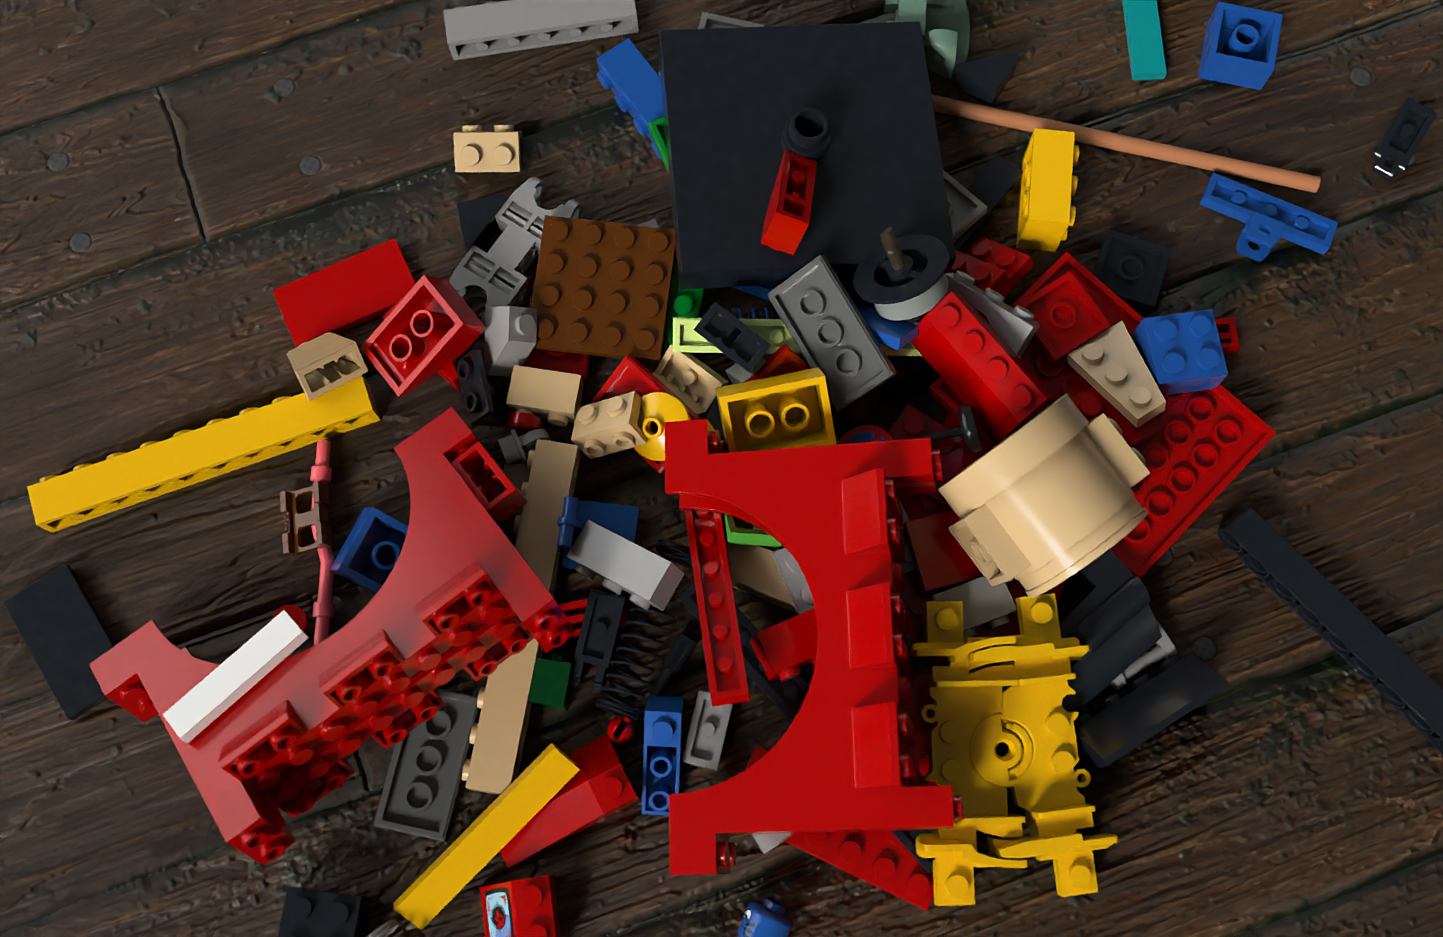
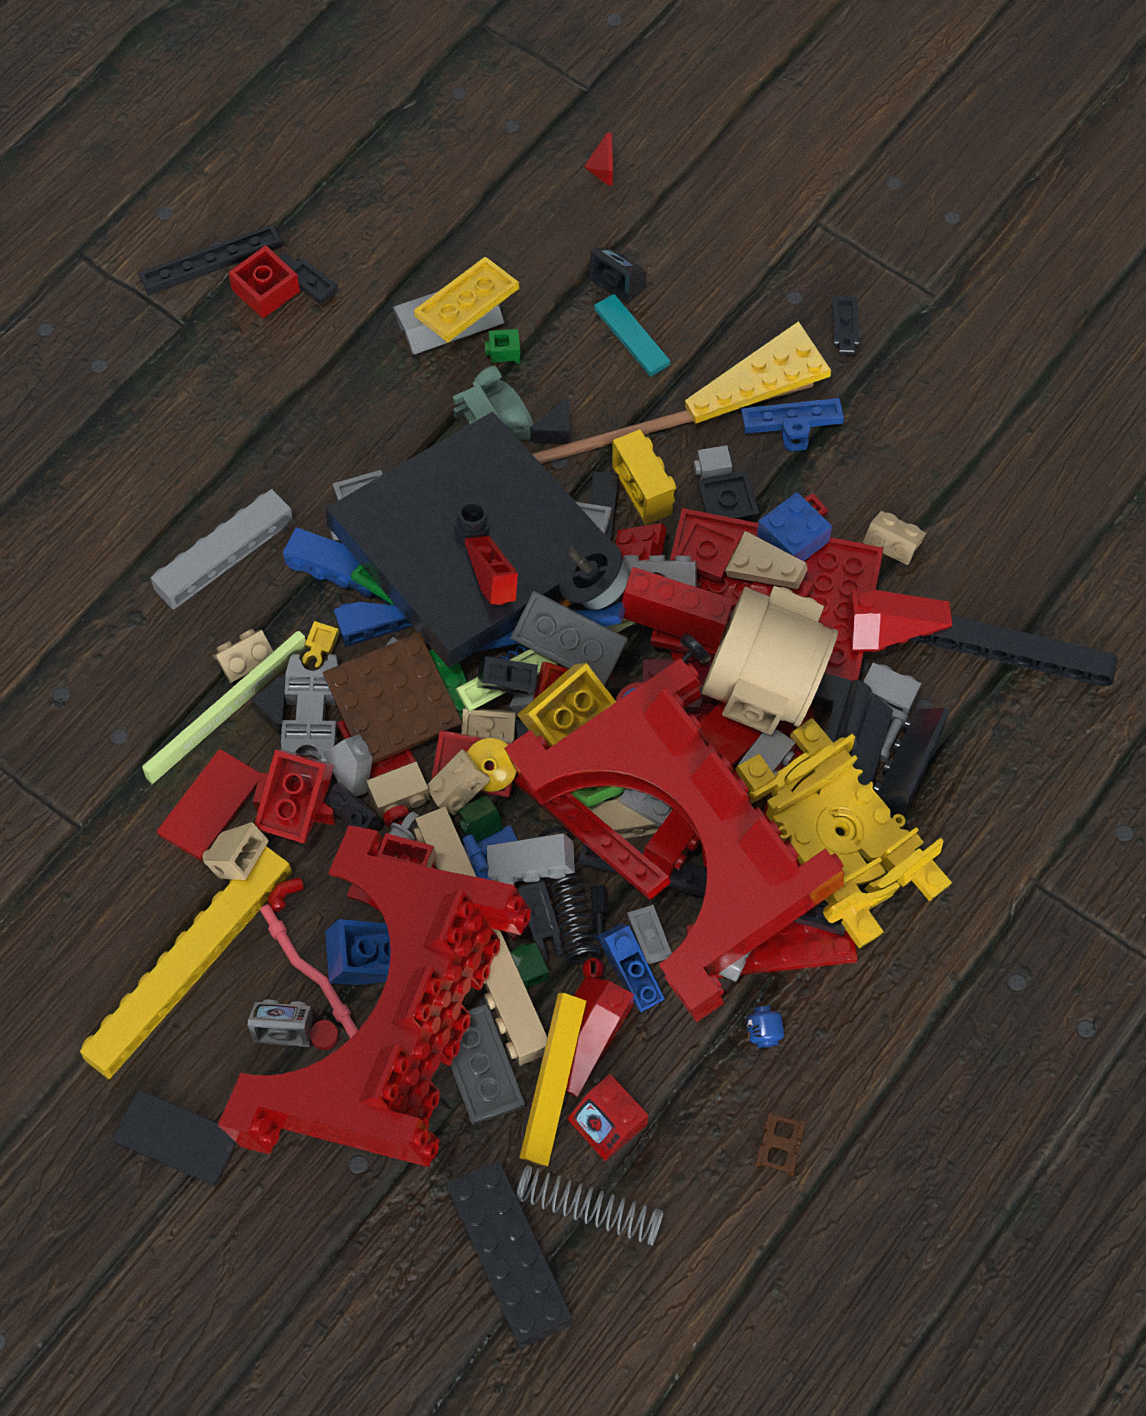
camera: 35 degrees left, 10 degrees down
white tile [163,610,309,744] -> none
reddish brown piece [280,481,333,556] -> none
blue brick [1197,2,1283,91] -> none
none -> yellowish green tile [142,631,307,784]
none -> light grey slope [248,999,313,1047]
none -> red arm [267,877,303,912]
none -> yellow plate [302,621,340,670]
none -> blue slope [334,602,413,647]
none -> dark green brick [458,796,504,843]
none -> yellow wing [685,321,831,424]
none -> light grey brick [693,446,732,480]
none -> red wedge [846,590,952,652]
none -> tan bracket [863,511,926,565]
none -> light grey brick [863,663,921,715]

